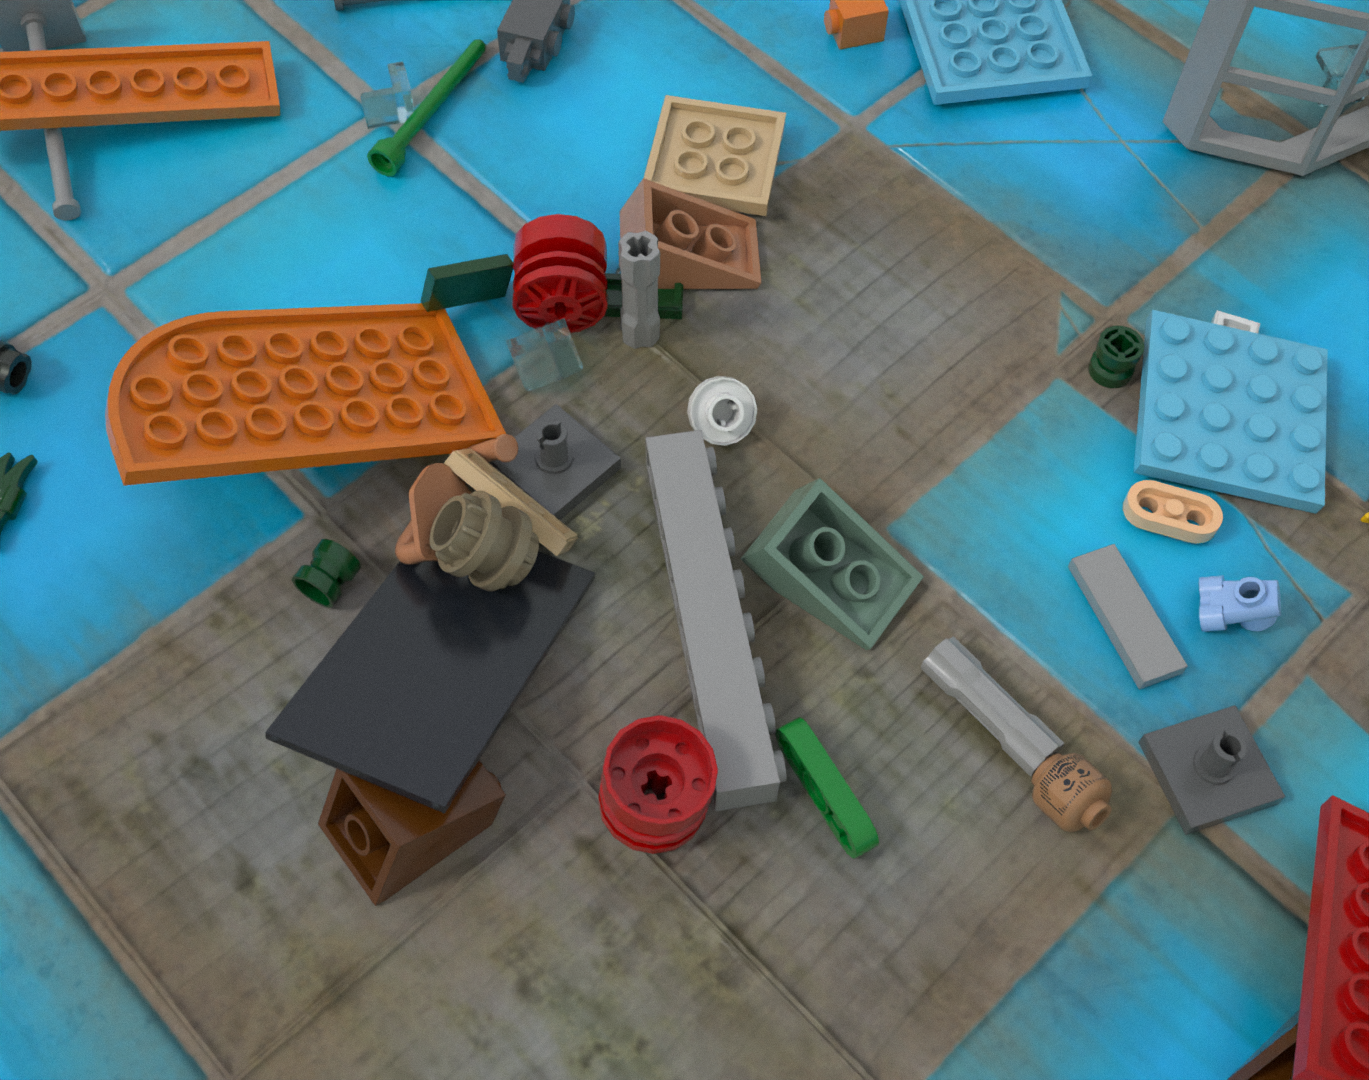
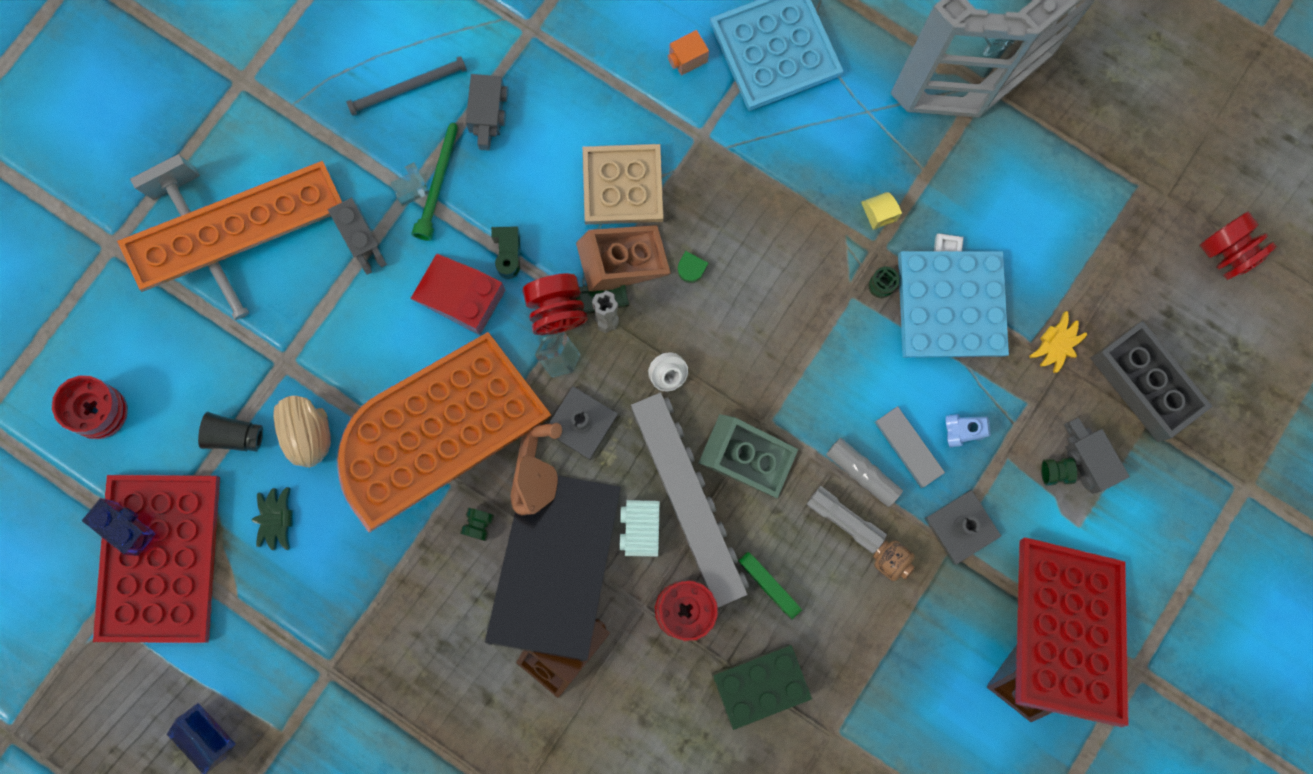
camera: 15 degrees left, 20 degrees up
dark green tile [420,254,513,312] -> none
dark tan piece [429,491,539,591] -> none
tan tile [444,448,578,556] -> none
light nougat plate [1123,480,1223,544] -> none
none -> tan hair [273,396,331,468]
none -> dark grey hinge [328,197,387,275]
none -> red slope [410,253,506,335]
none -> dark green leg [491,226,520,279]
none -> light aqua brick [620,500,659,557]
none -> green tile [678,251,708,283]
none -> dark green brick [711,644,812,730]
none -> light grey axle [826,437,903,507]
none -> light yellow brick [861,192,902,230]

